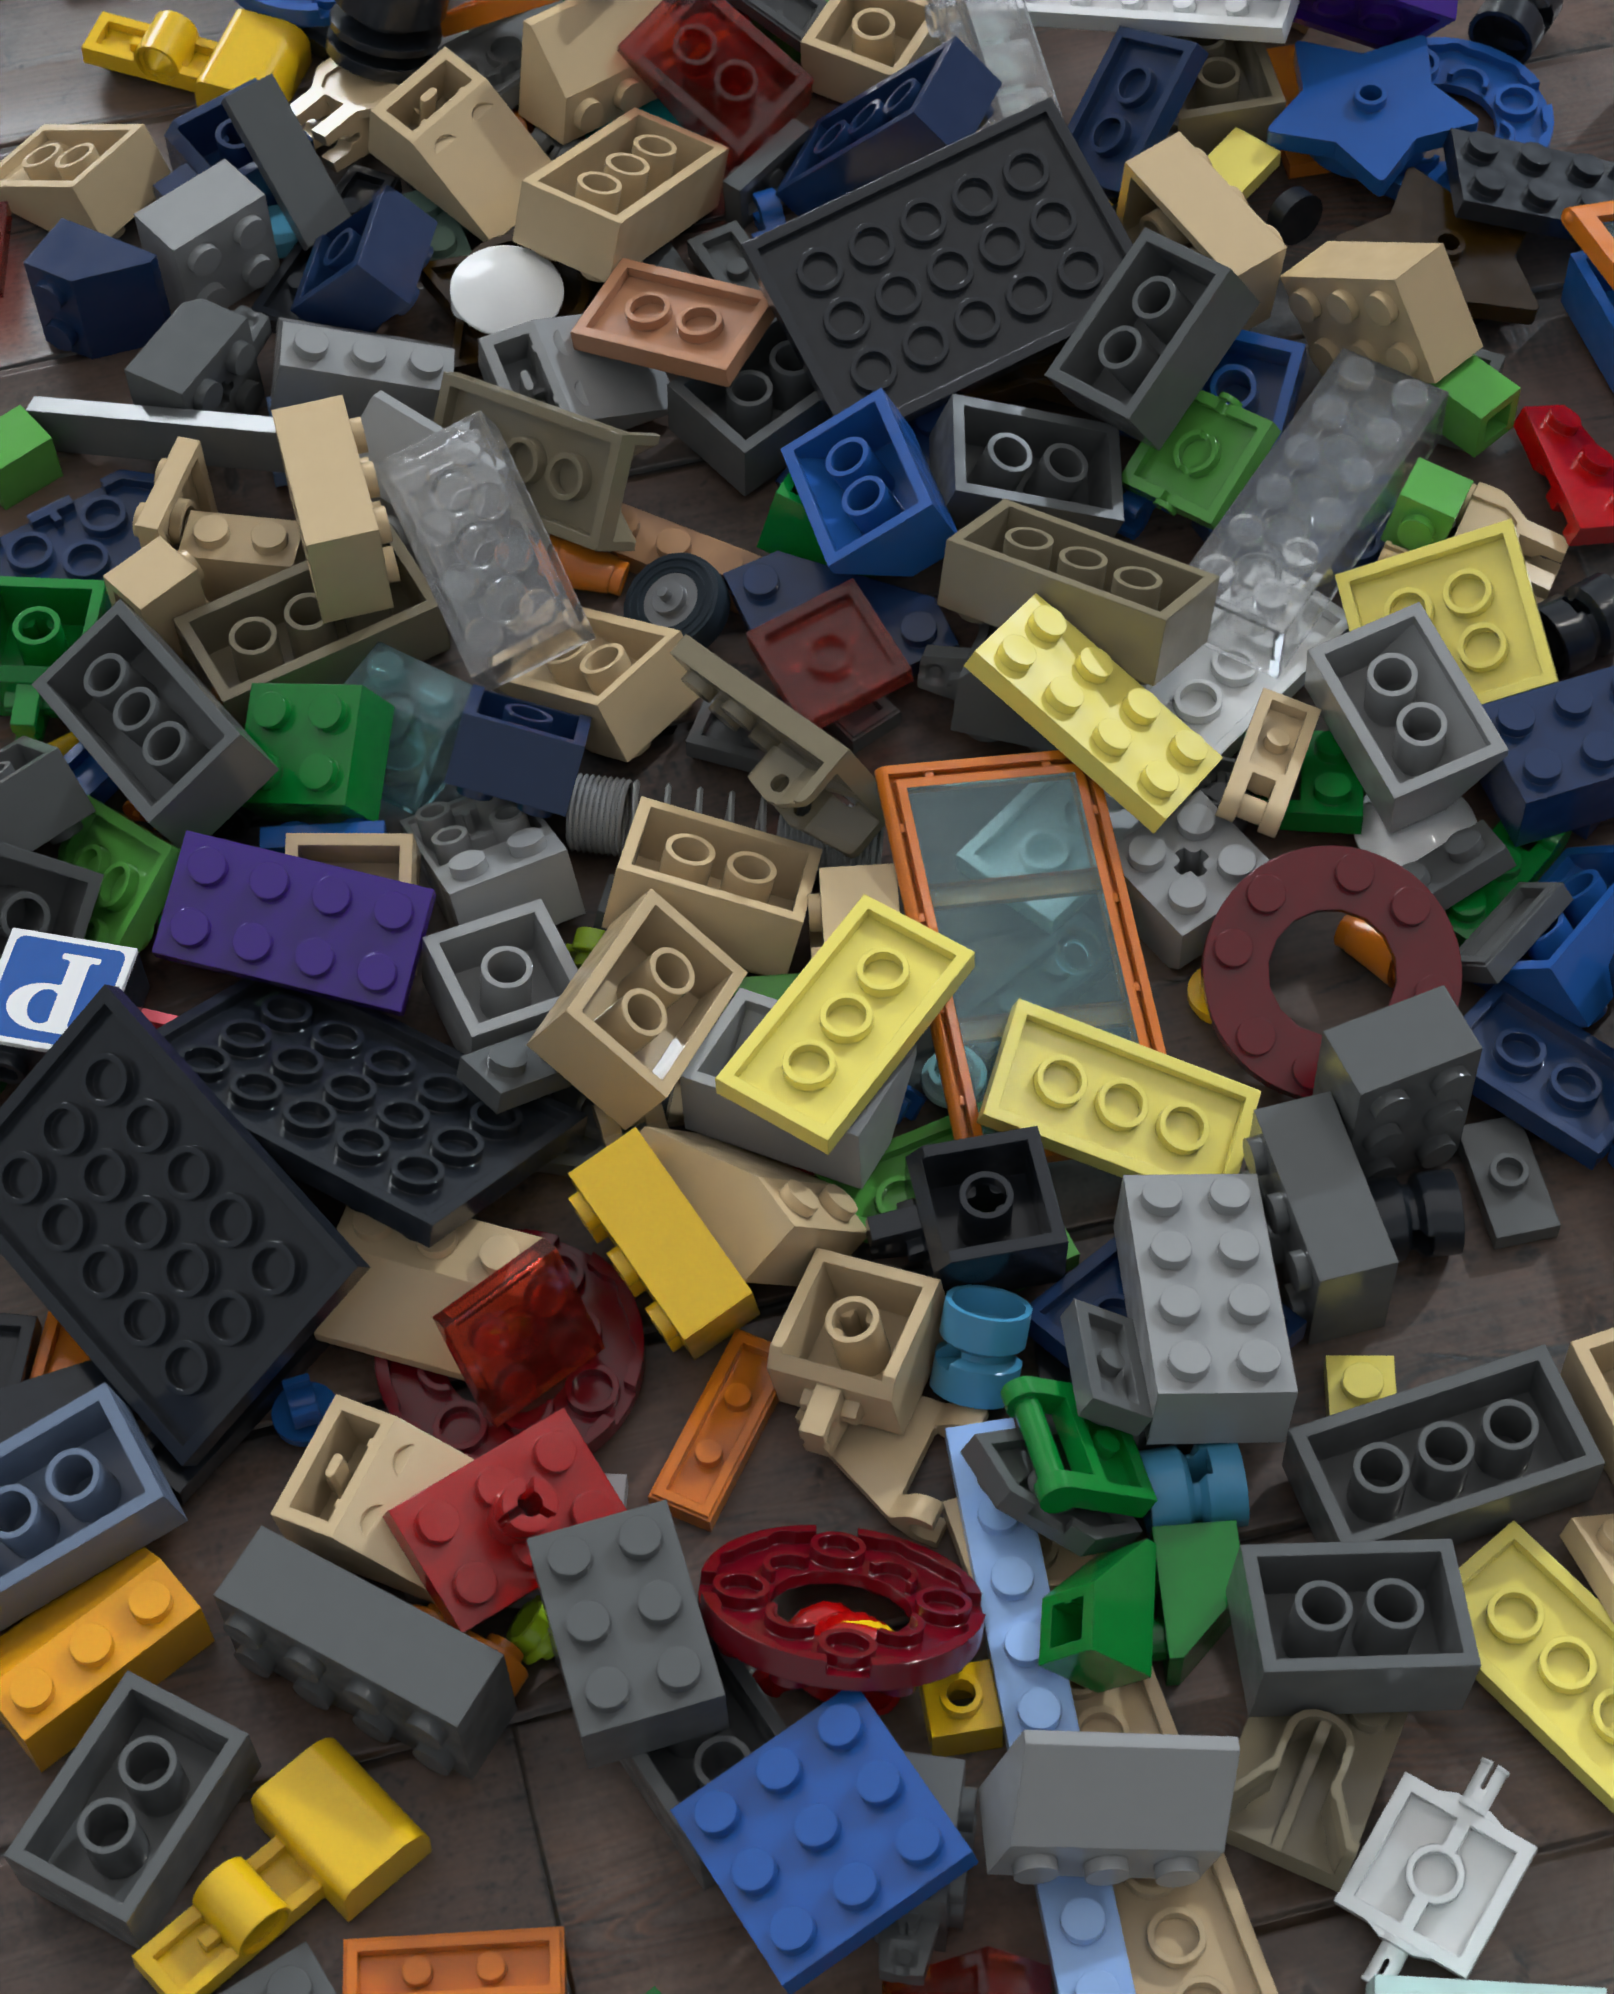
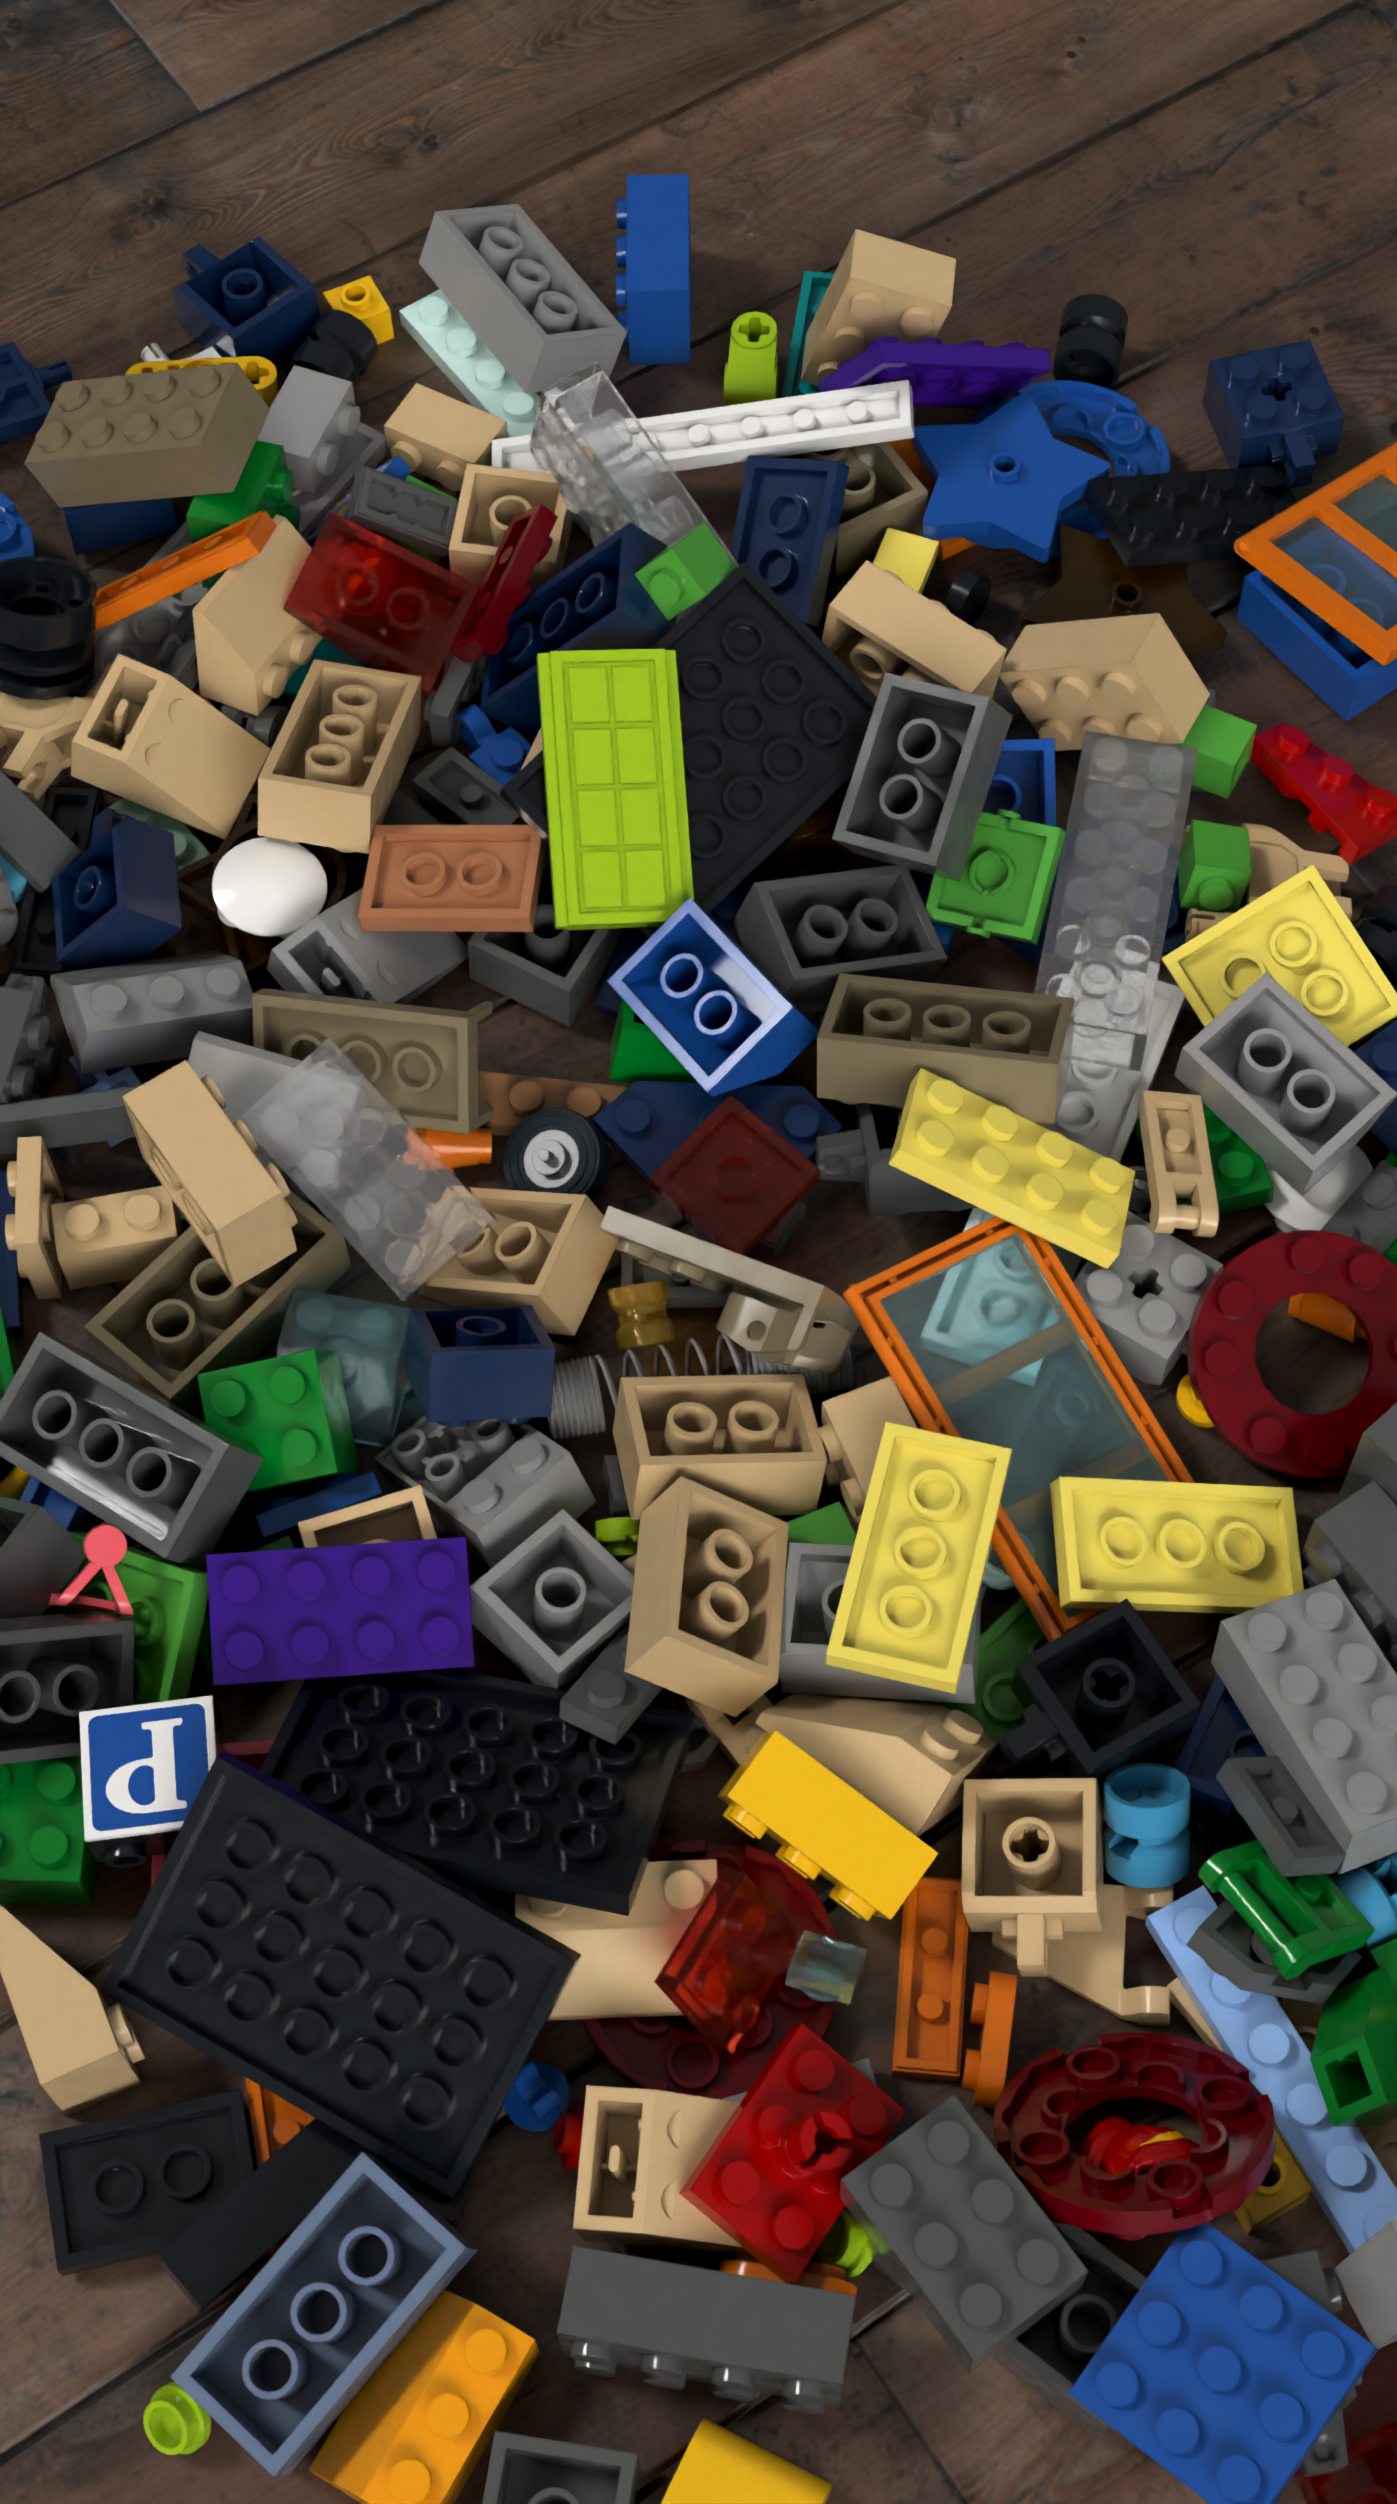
camera: 20 degrees left, 5 degrees up
tan brick [103,536,209,663] -> none
none -> coral piece [49,1525,134,1616]
none -> dark red plate [449,504,558,663]
none -> lime piece [536,648,694,930]
none -> clear yellow wheel [607,1280,678,1350]
none -> bright green brick [634,521,737,621]
none -> clear light blue plate [785,1930,868,2005]
none -> orange plate [962,1971,1017,2109]

